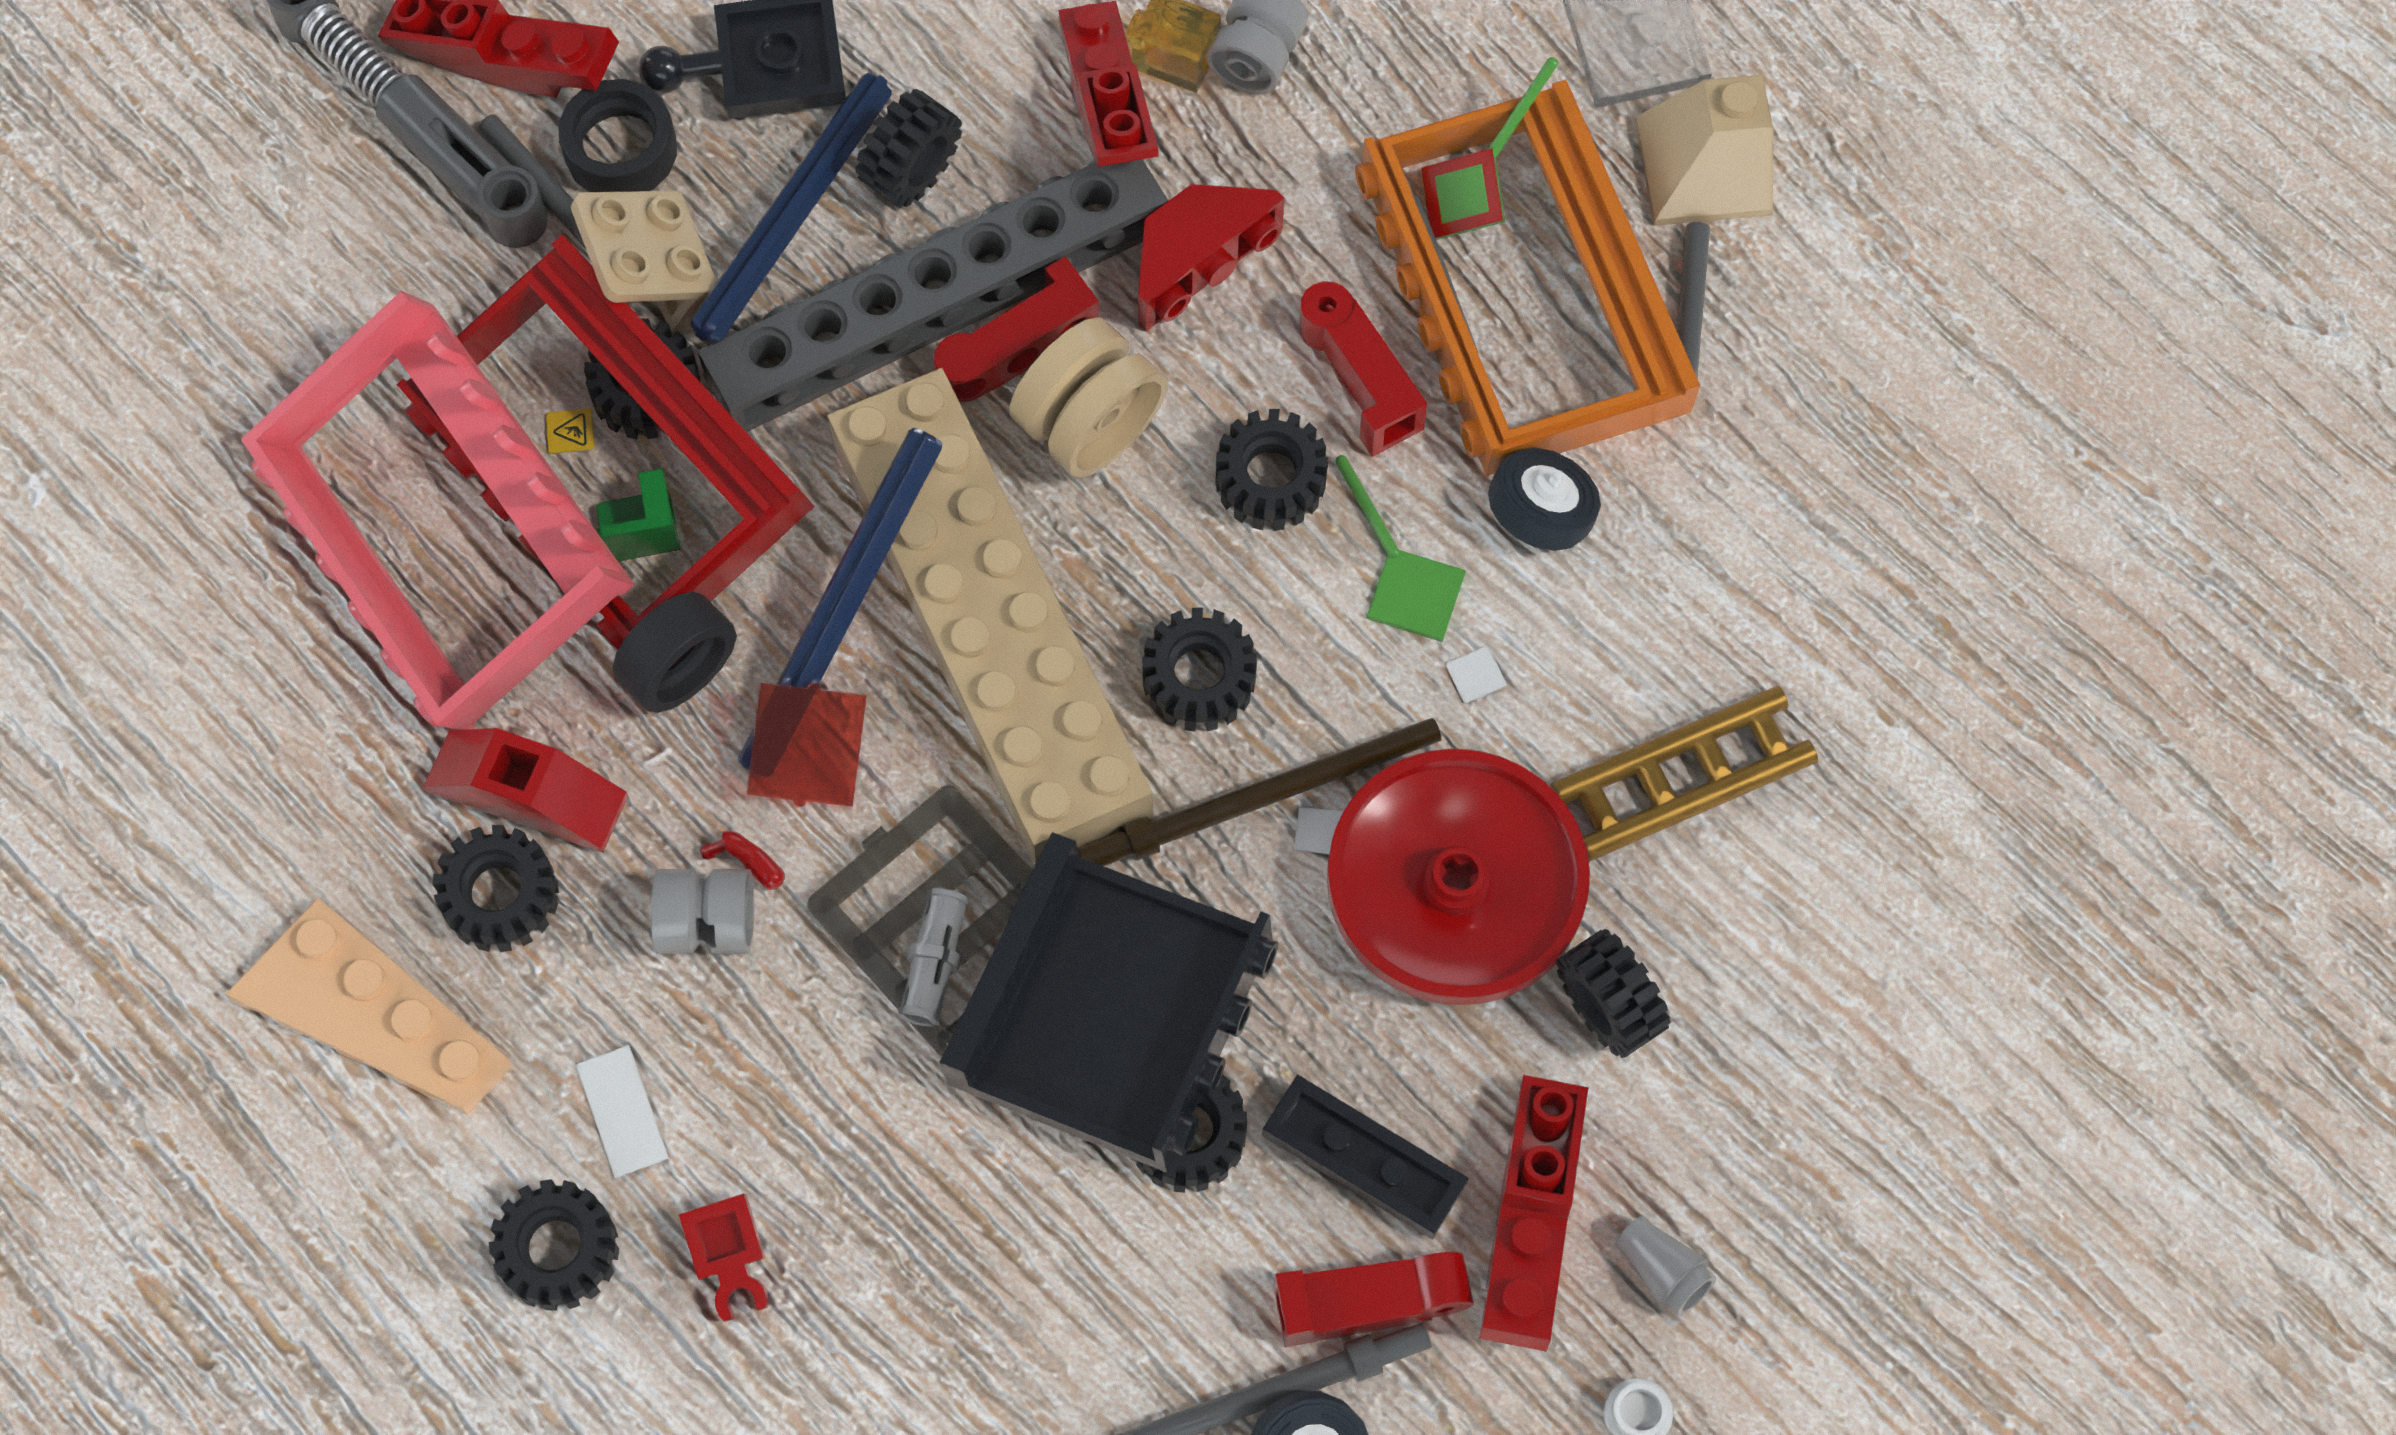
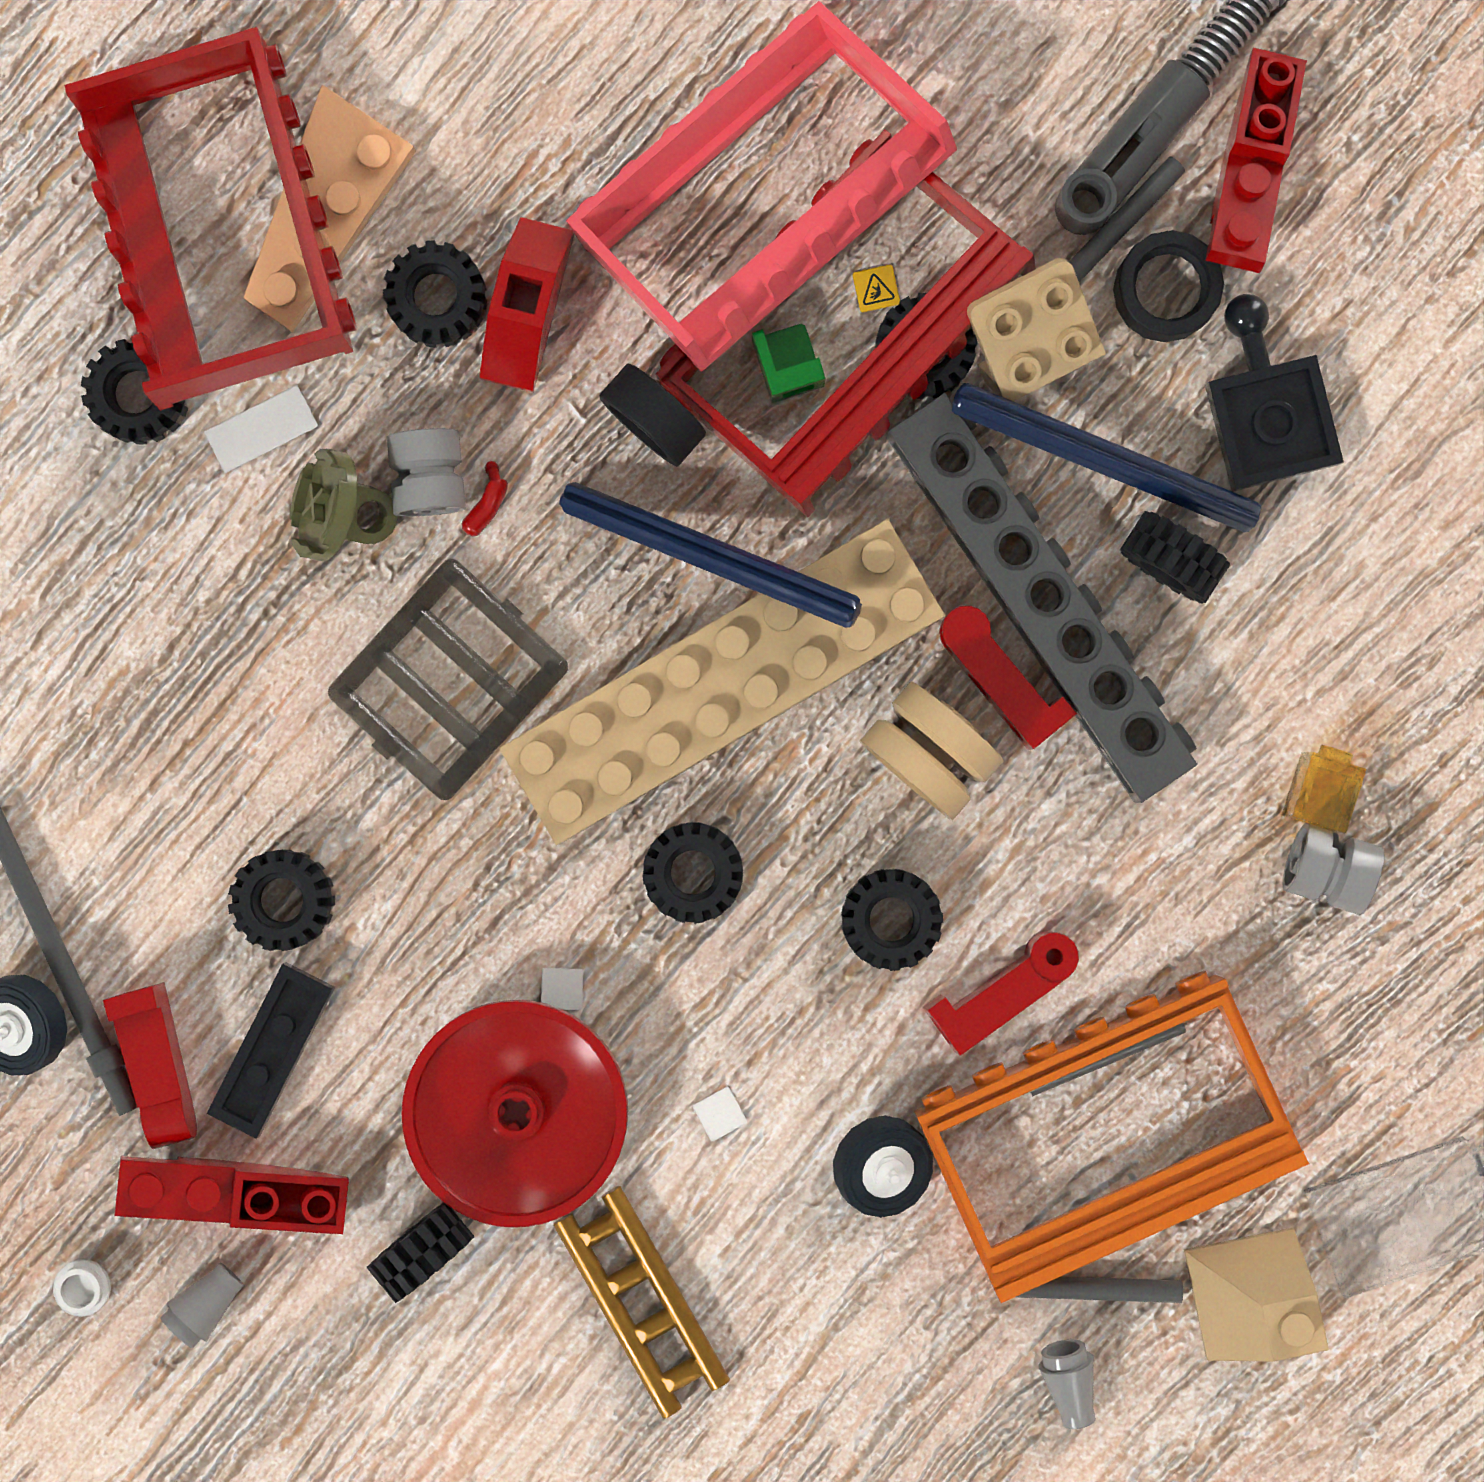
camera: 85 degrees right, 20 degrees up
red plate [679,1193,769,1322] -> none
clear red piece [746,682,867,807] -> none
light grey pin [897,888,969,1027] -> none
black panel [939,832,1278,1173] -> none
red slope [1058,1,1159,167] -> none
dark brown bar [1078,718,1441,866] -> none
red slope [1138,184,1285,331] -> none
bright green piece [1335,455,1466,642] -> none
piece [1421,57,1558,240] -> none
none -> red window [64,27,357,411]
none -> olive tile [290,449,398,561]
none -> light grey cone [1039,1339,1096,1429]

